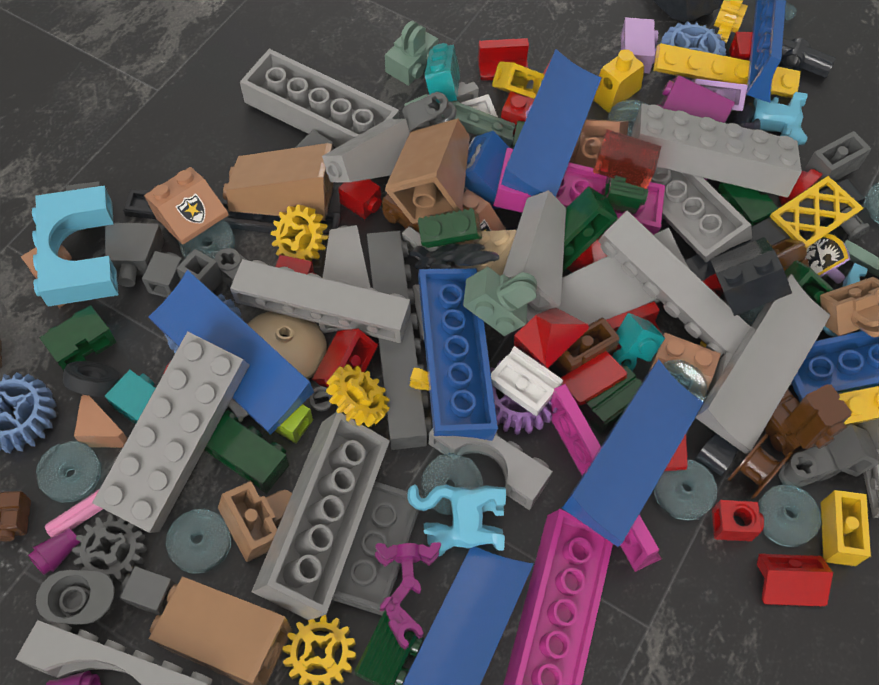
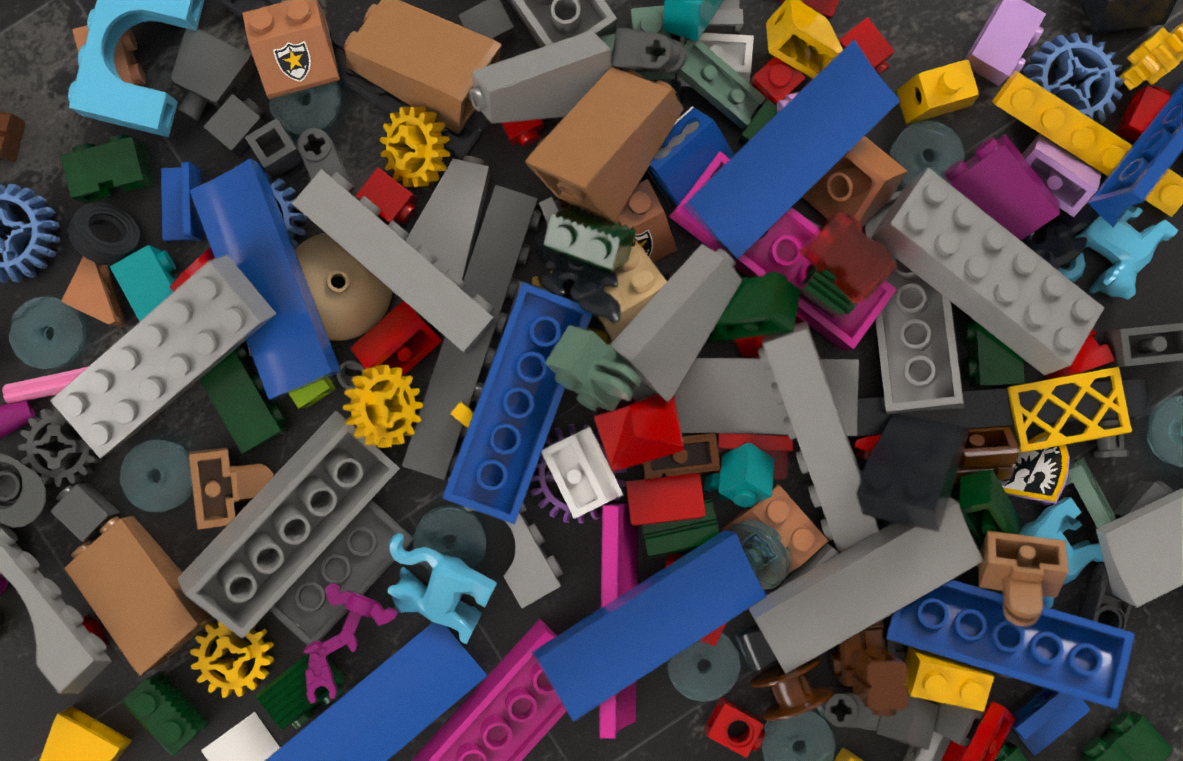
camera: 25 degrees right, 25 degrees up
none -> blue panel [161,162,203,242]

